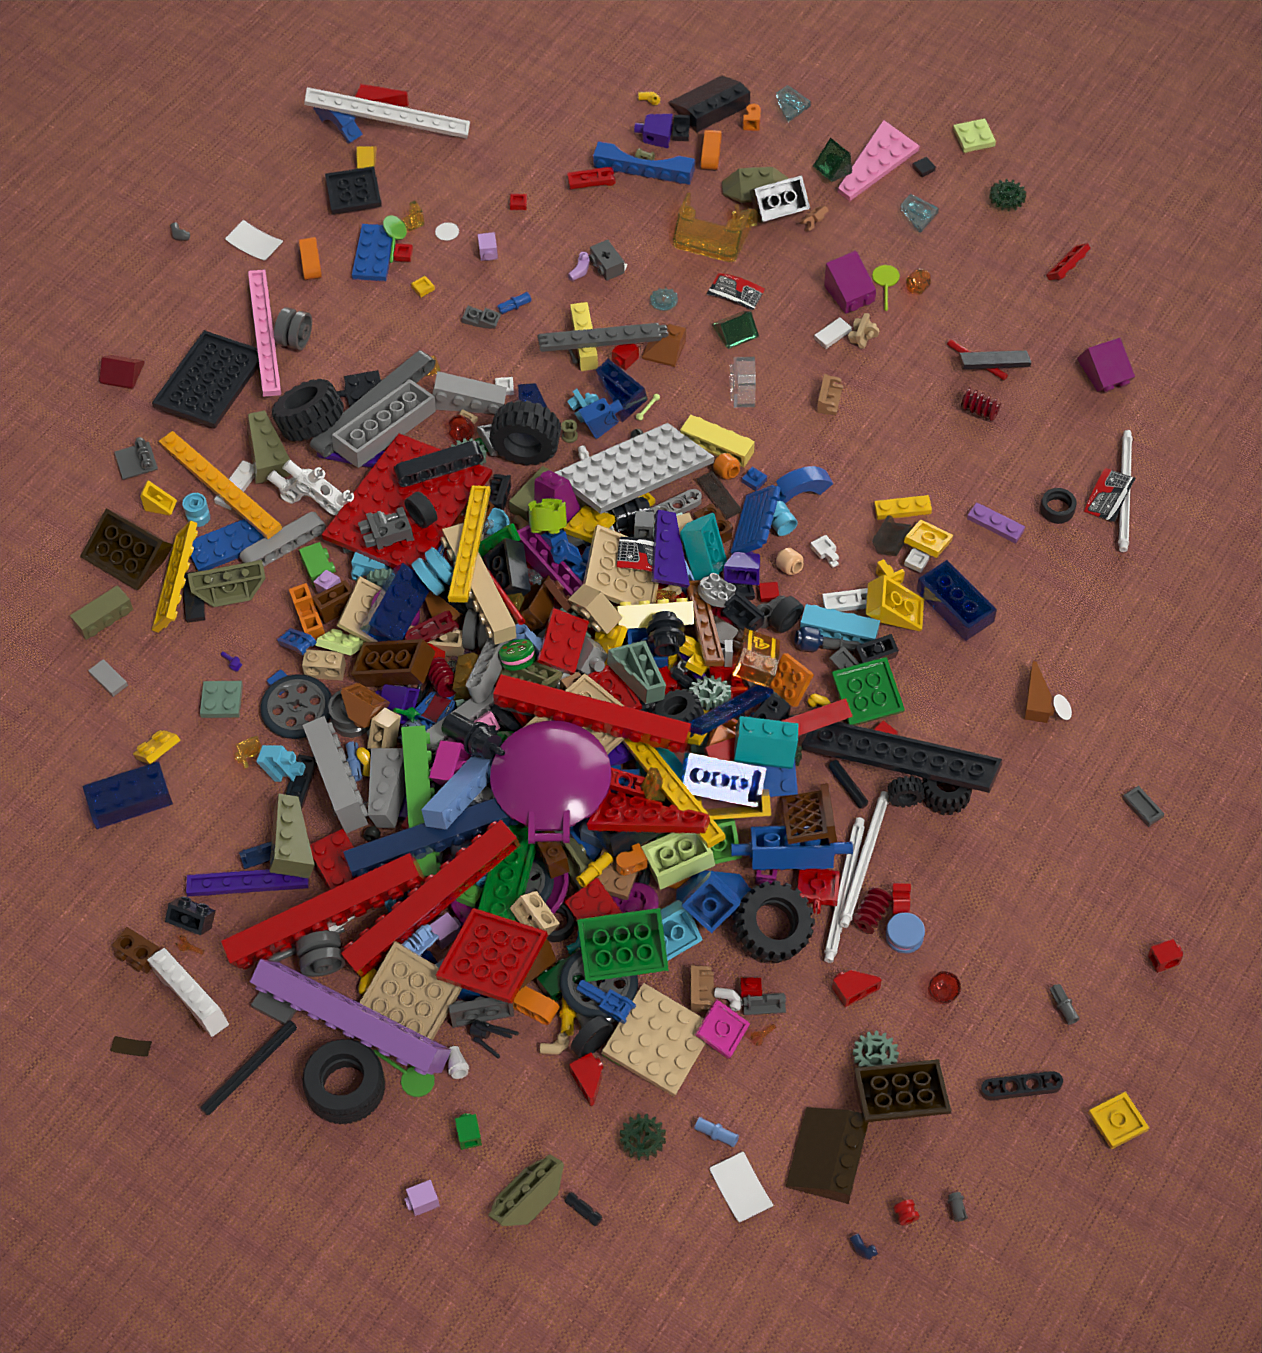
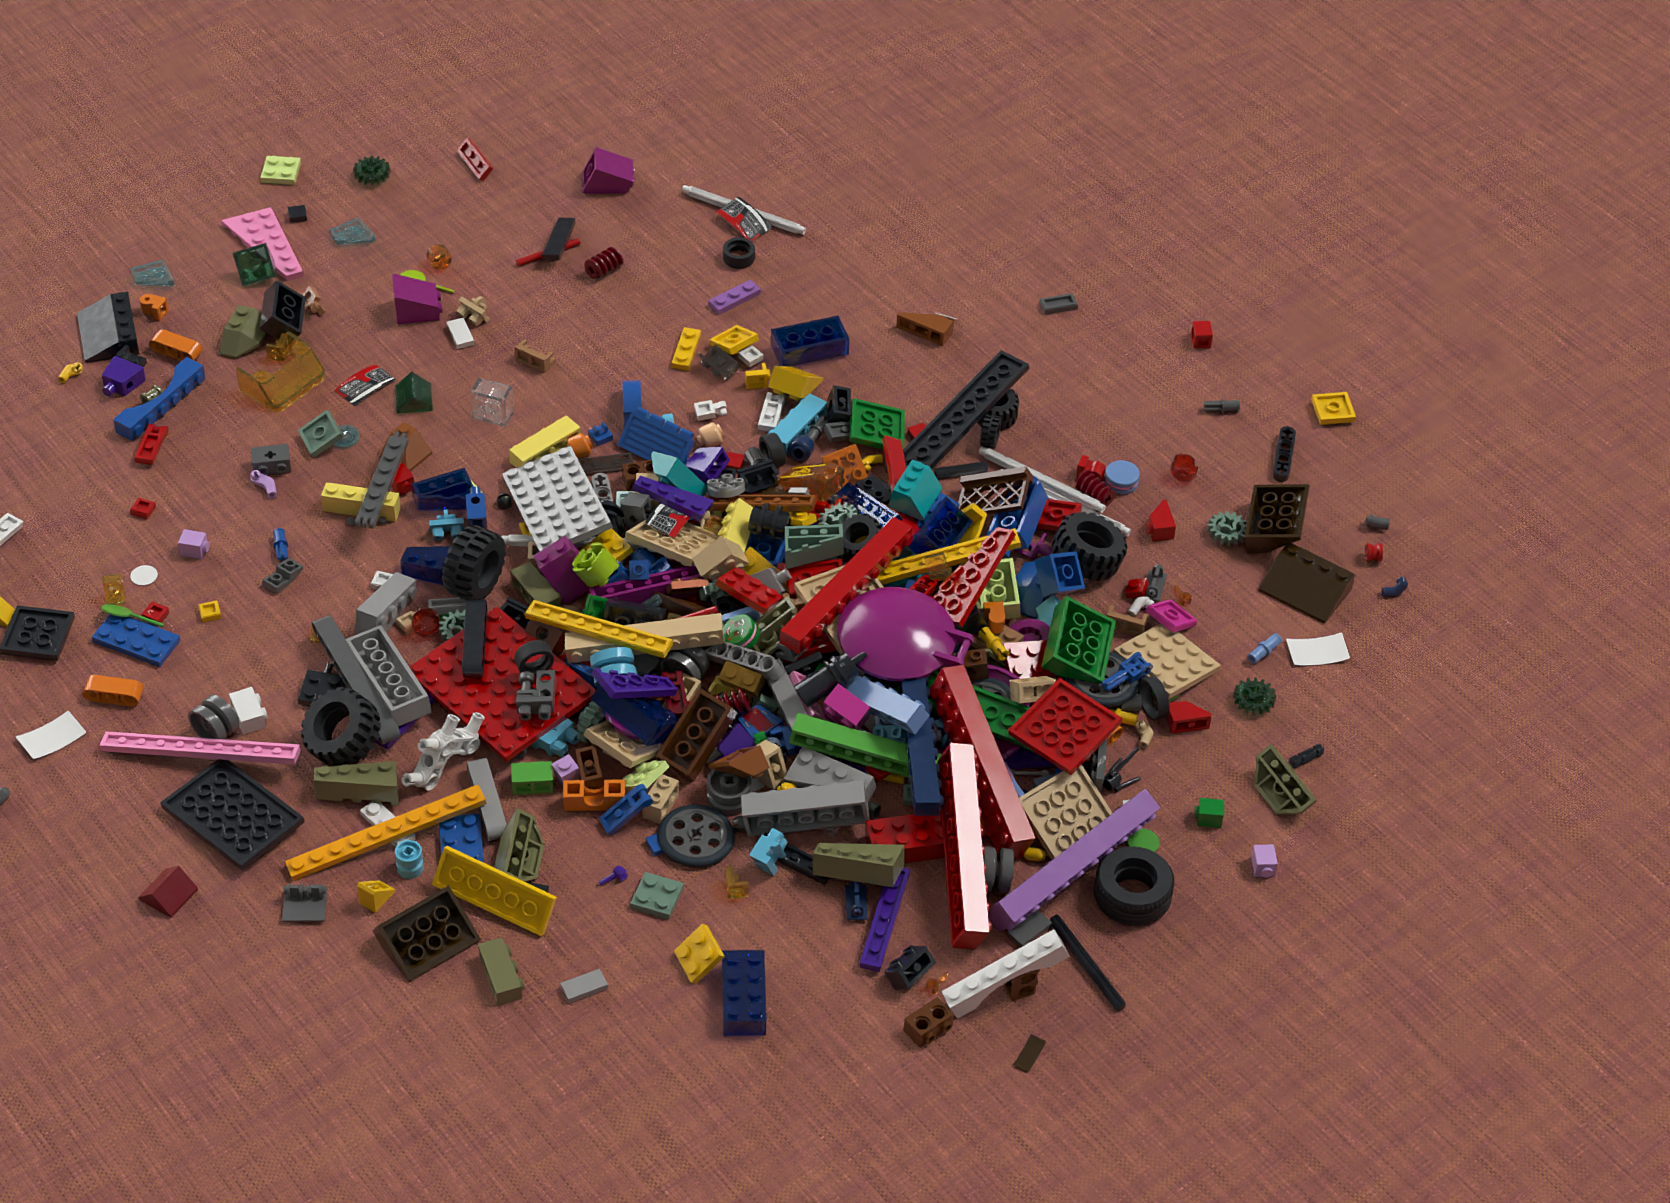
camera: 75 degrees left, 10 degrees down
none -> white brick [229,687,268,735]
none -> sand green plate [298,409,344,458]
none -> dark purple wing [592,668,678,699]

